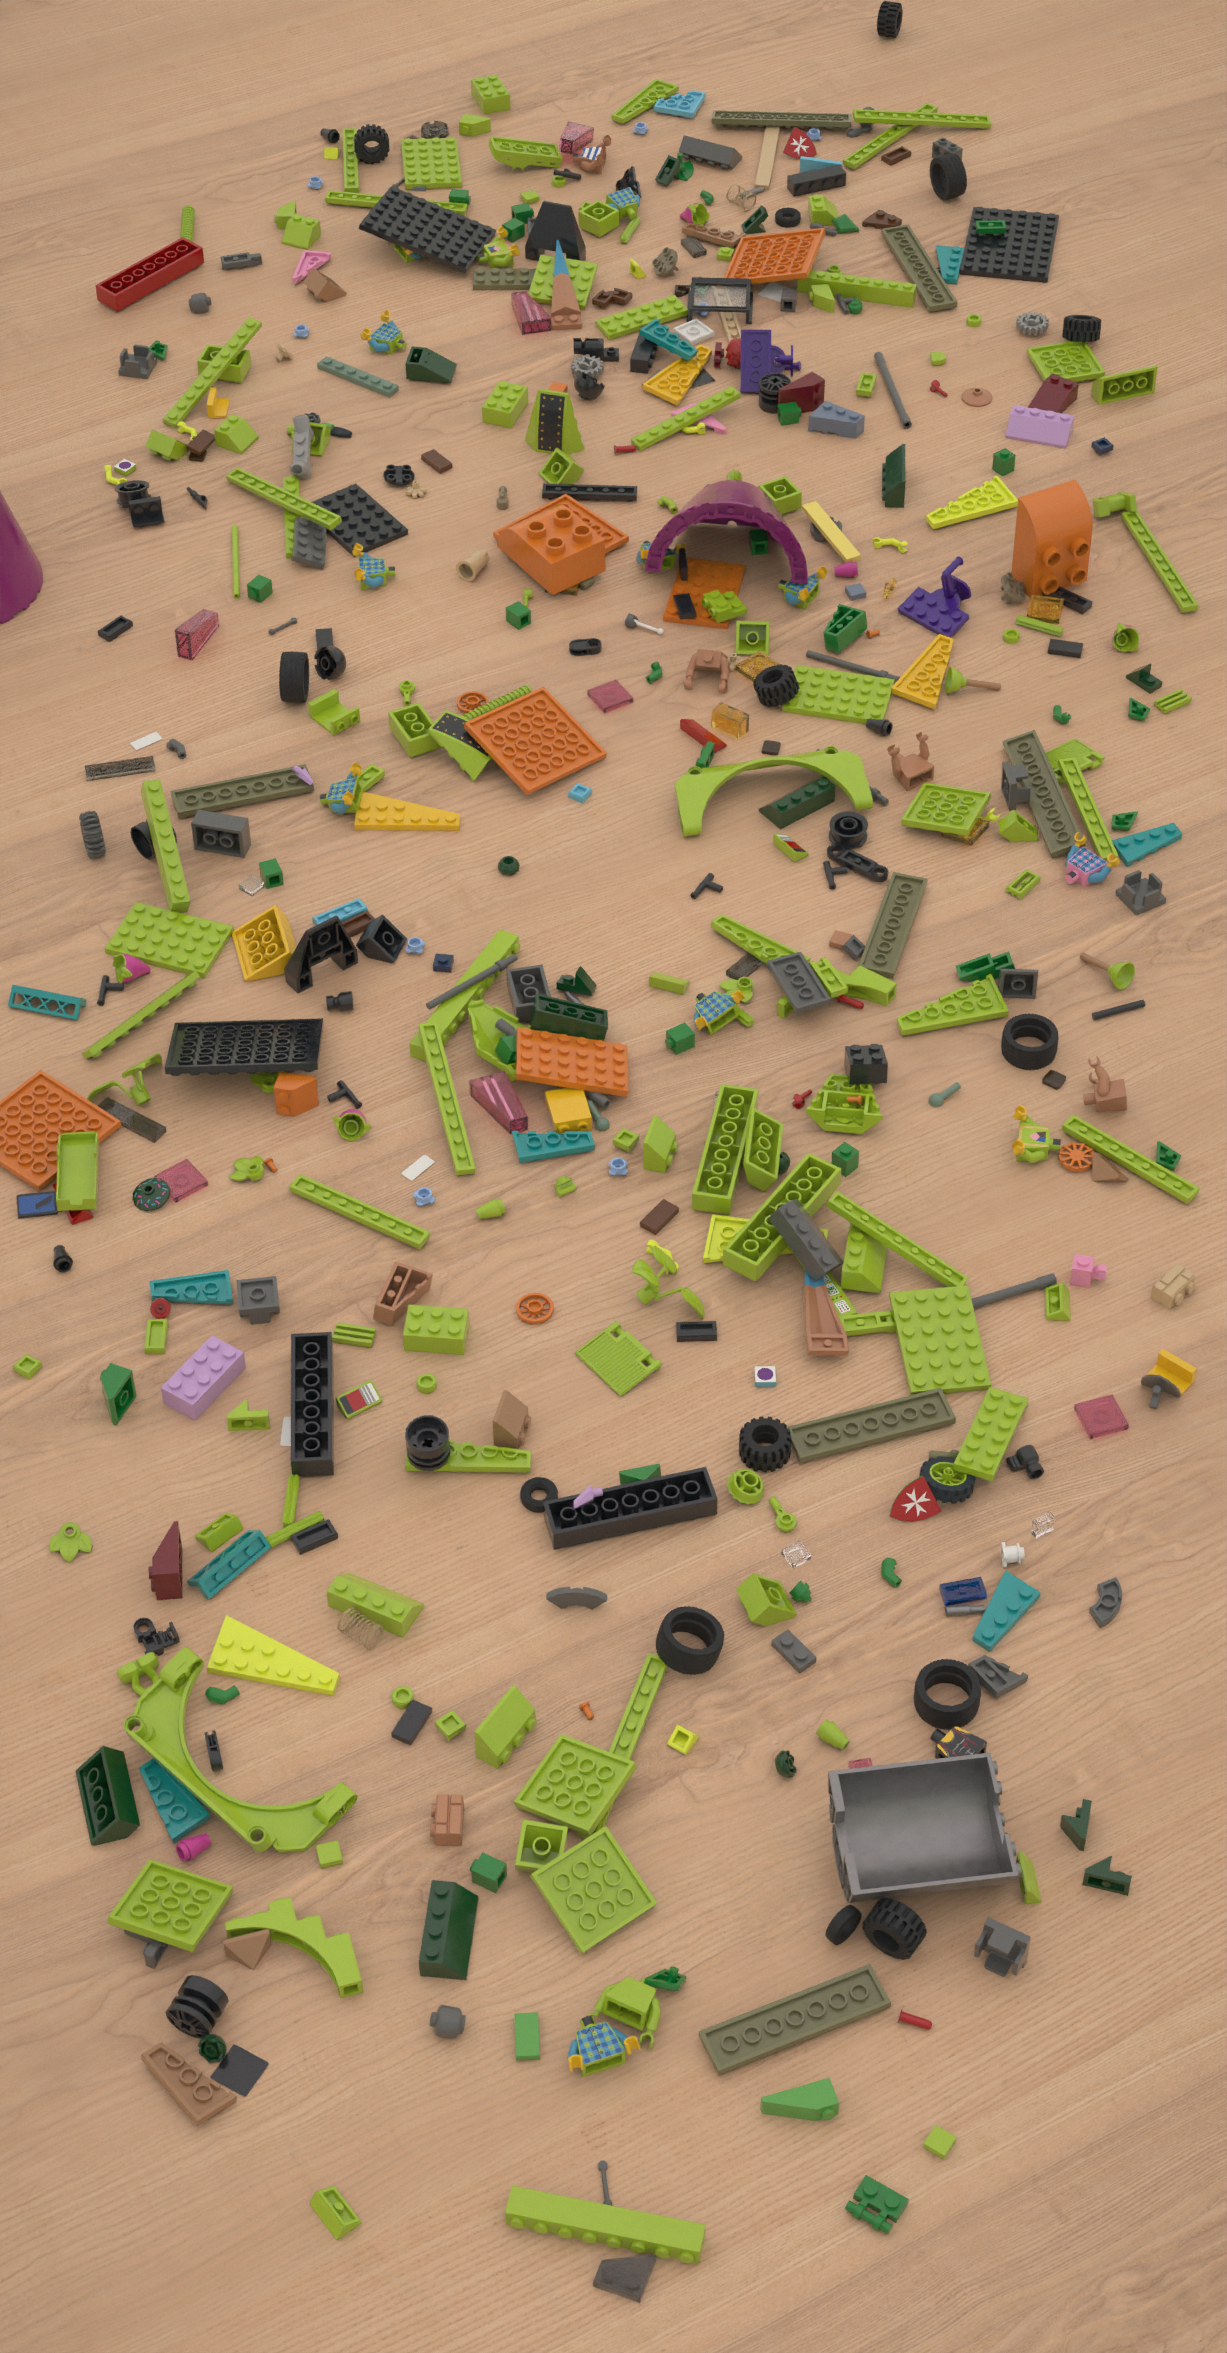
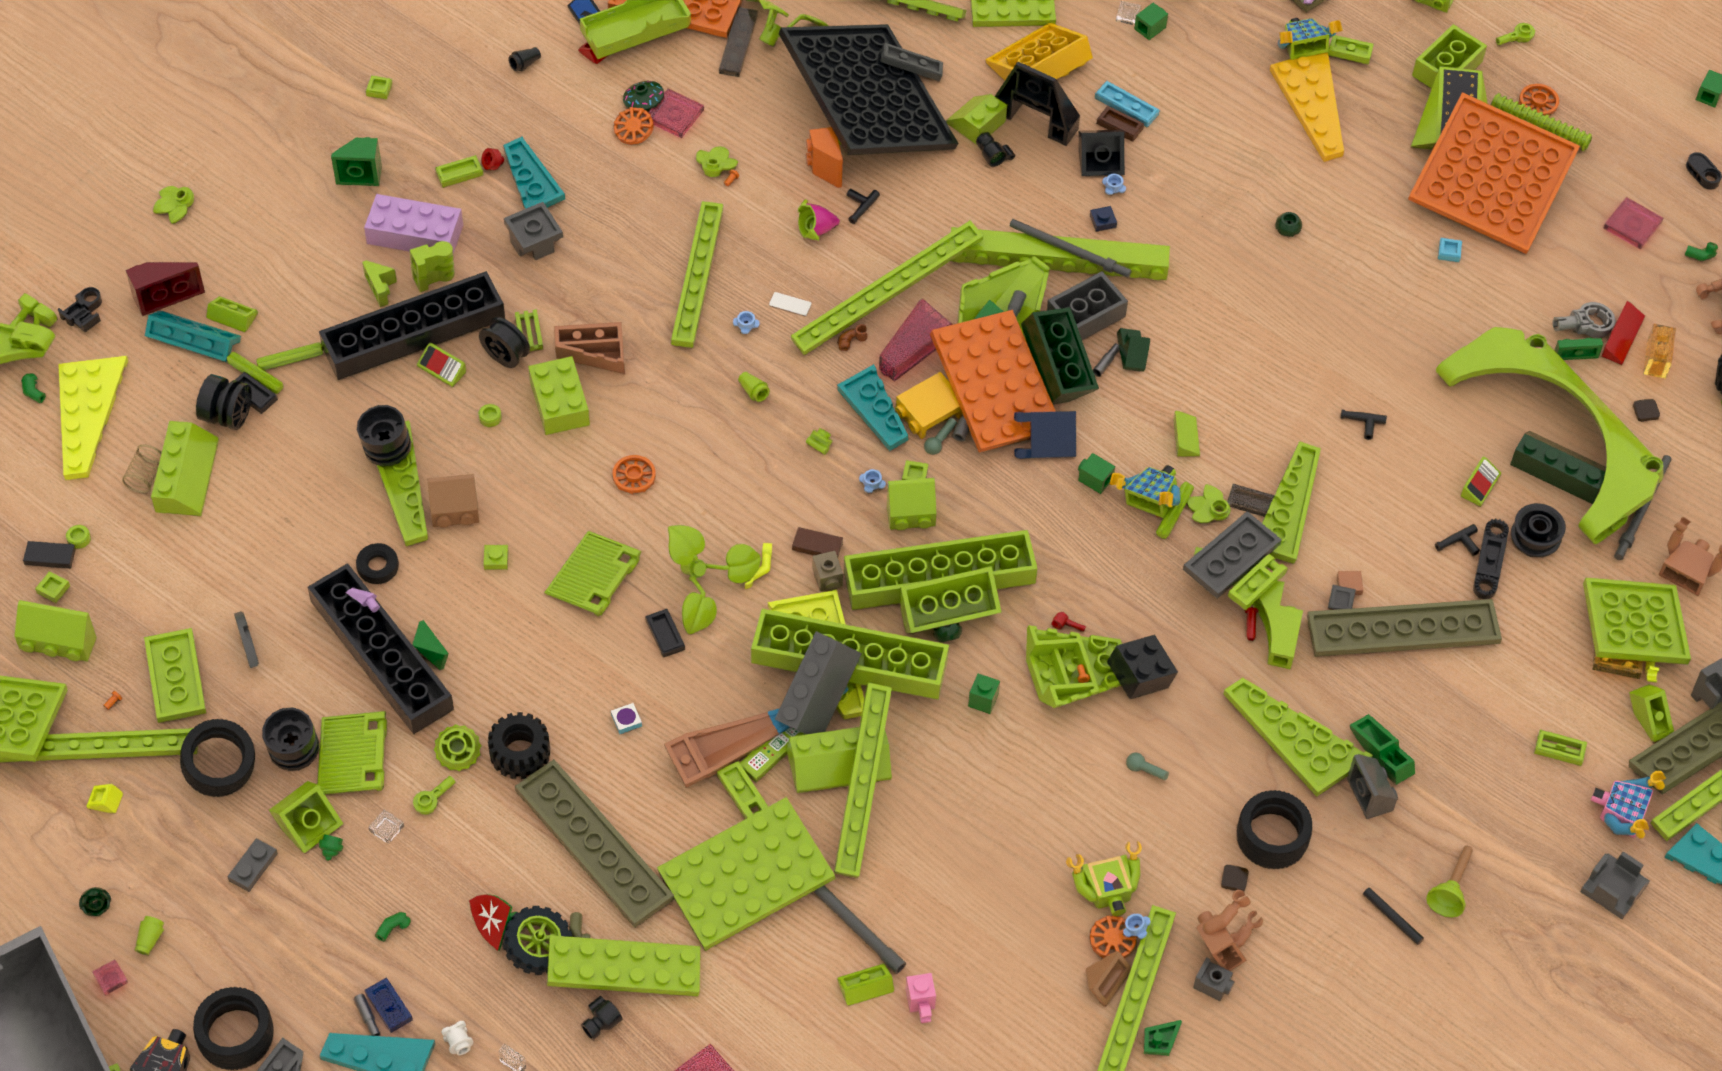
camera: 65 degrees right, 10 degrees up
none -> lime plate [144,628,206,723]
none -> black wheel [196,374,252,430]
none -> black wheel [262,707,319,771]
none -> lime window [317,711,387,794]
none -> lime legs [410,241,455,293]
none -> black wheel [479,317,530,368]
none -> lime plate [484,545,508,570]
none -> orange wheel [614,107,654,145]
none -> dark tan brick [812,551,843,591]
none -> dark orange arm [837,324,867,351]
none -> dark grey tile [881,43,943,81]
none -> lime slope [946,94,1007,145]
none -> dark blue flag [1014,411,1076,459]
none -> light blue plate [1123,914,1151,939]
none -> dark grey brick [1193,957,1235,1001]
none -> light grey pin [1552,302,1616,338]

